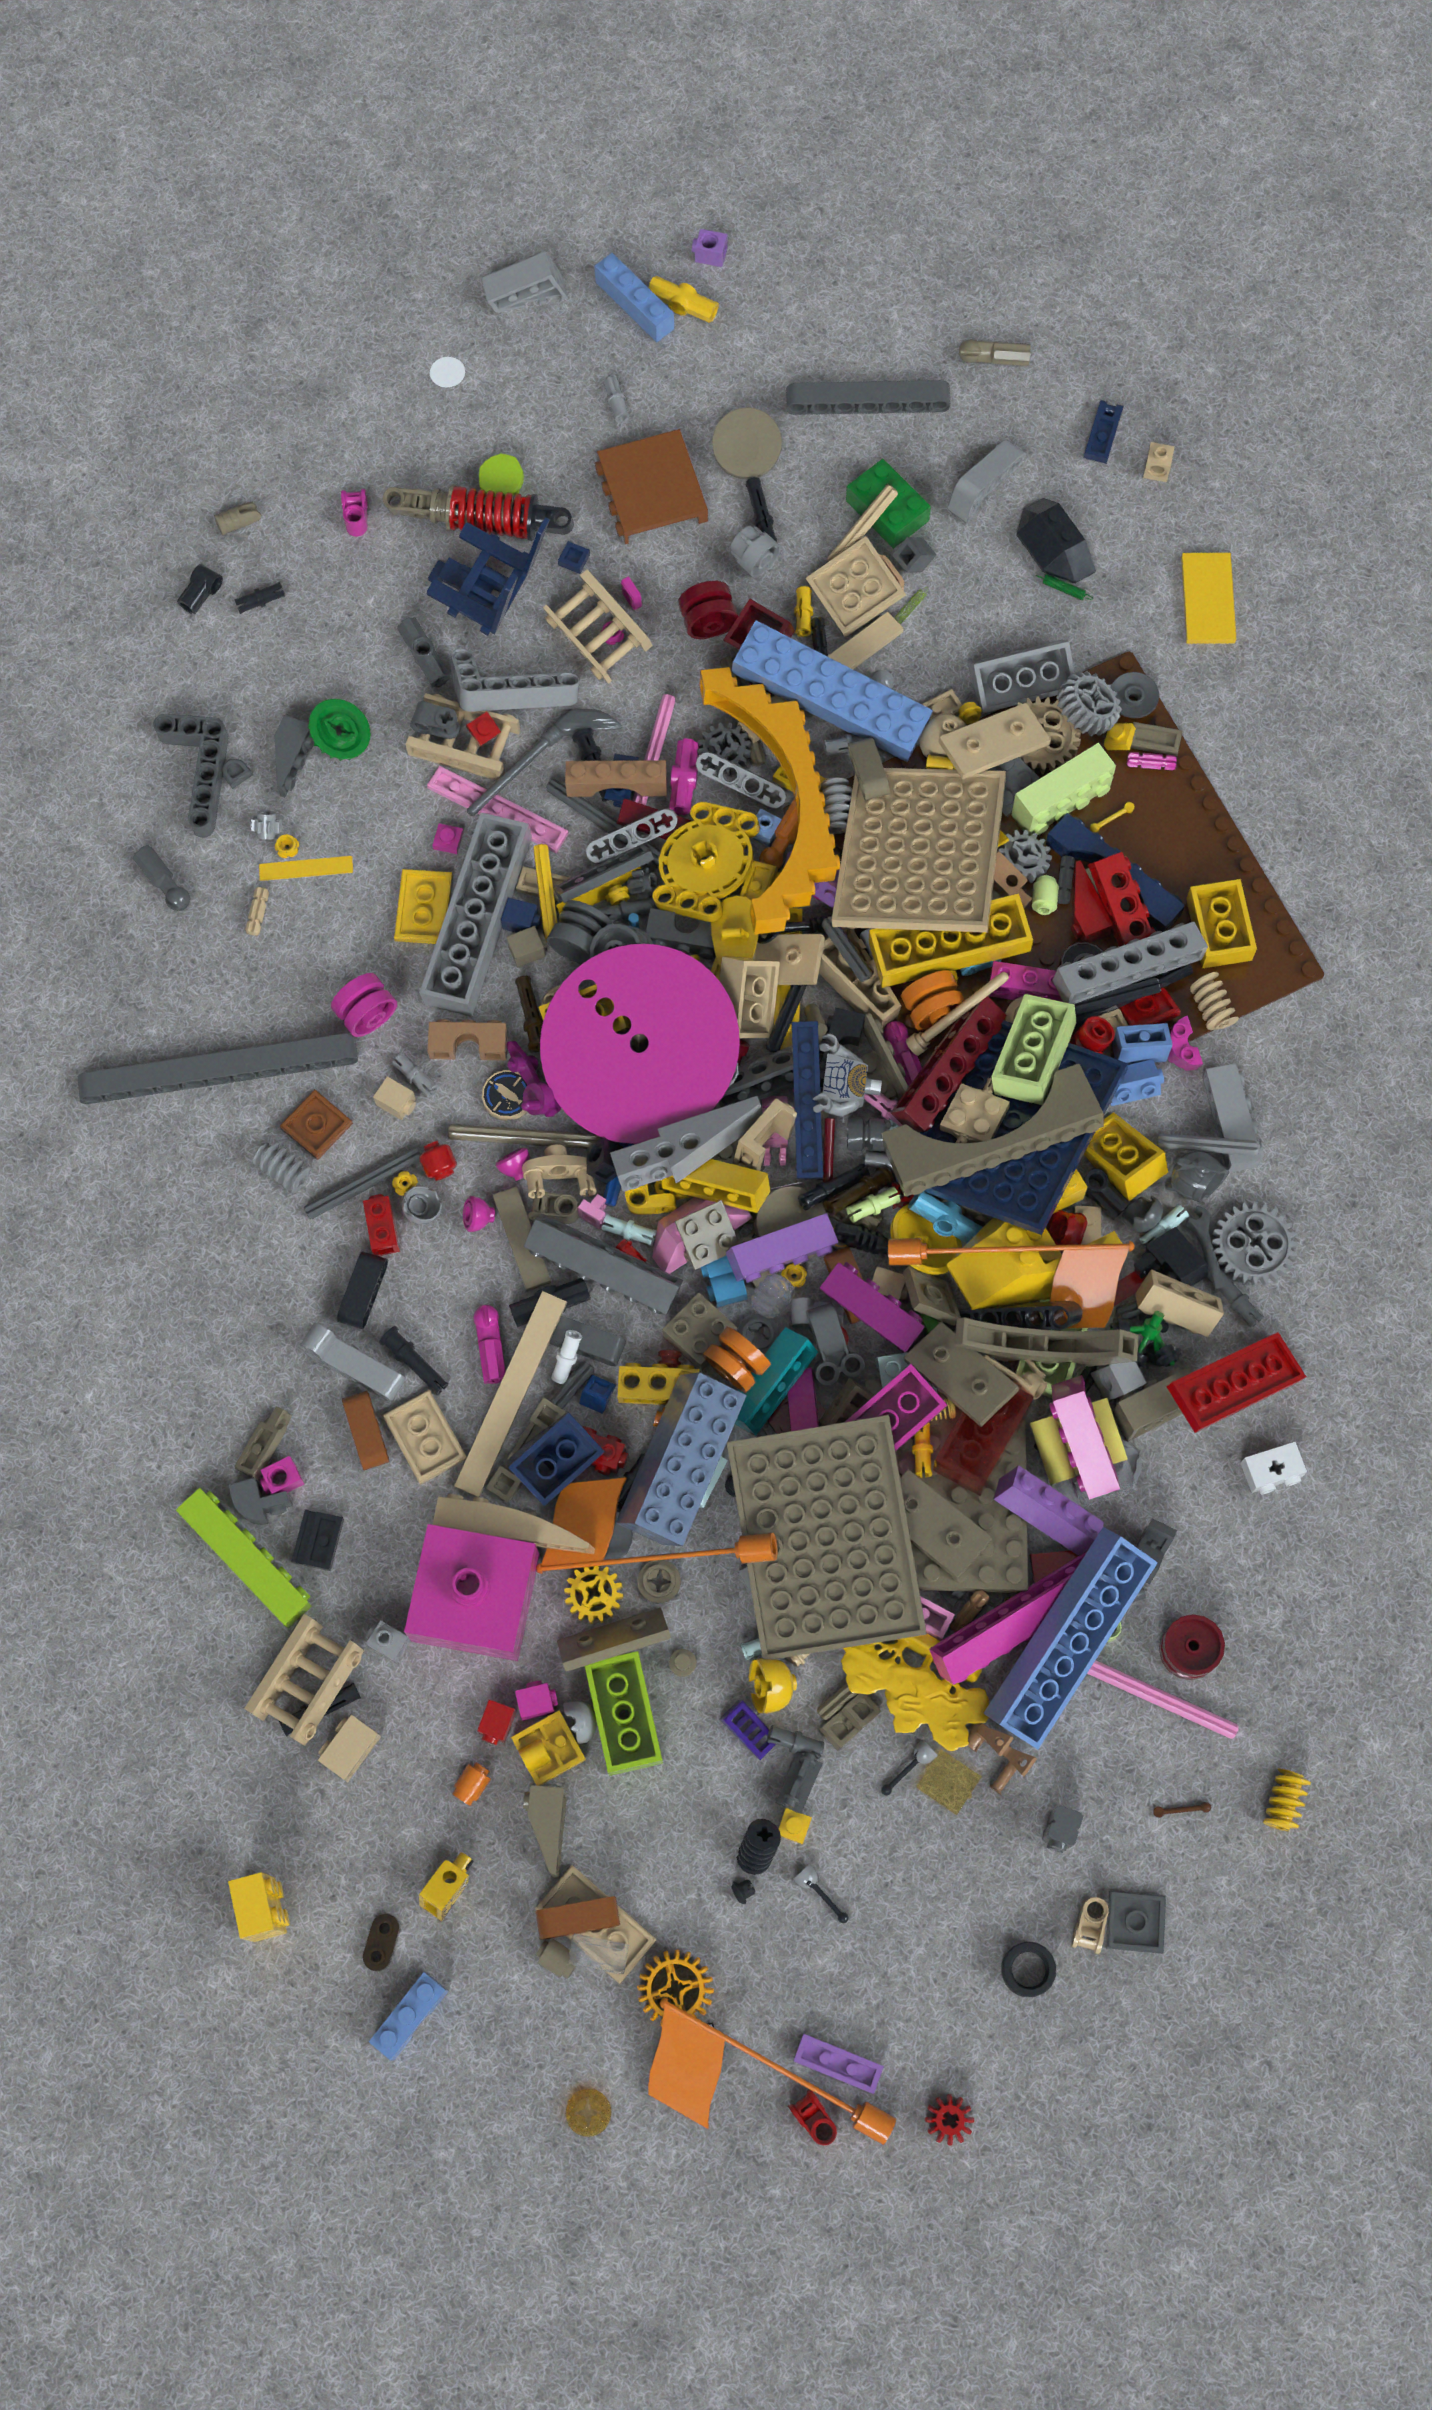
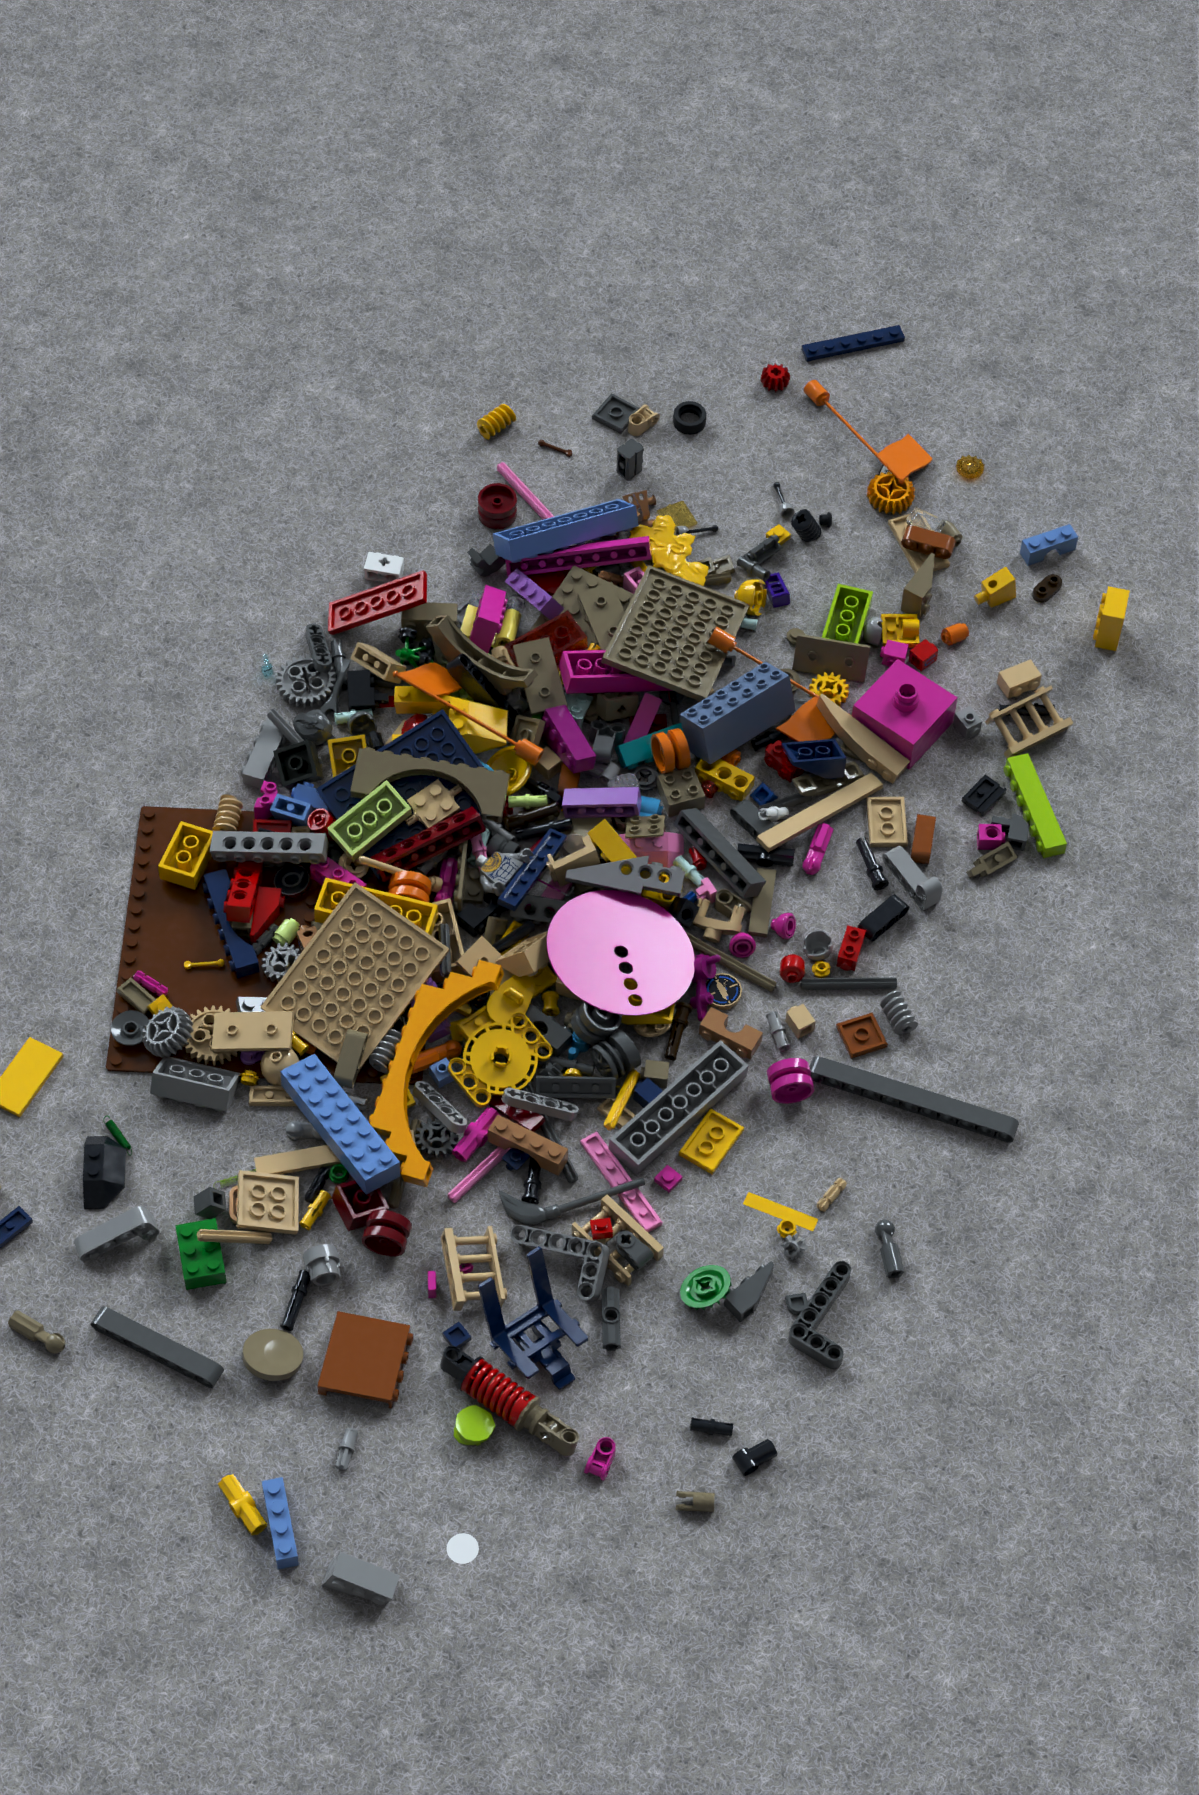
camera: 155 degrees left, 15 degrees down
medium lavender brick [692,229,728,267] -> none
red piece [788,2089,837,2146] -> none
medium lavender plate [793,2034,884,2094] -> none
yellowish green brick [1012,743,1116,836] -> none
none -> clear light blue hand [261,654,273,677]
none -> pearl dark grey brick [273,740,324,790]
none -> dark grey beam [305,624,332,673]
none -> dark blue plate [801,325,905,362]

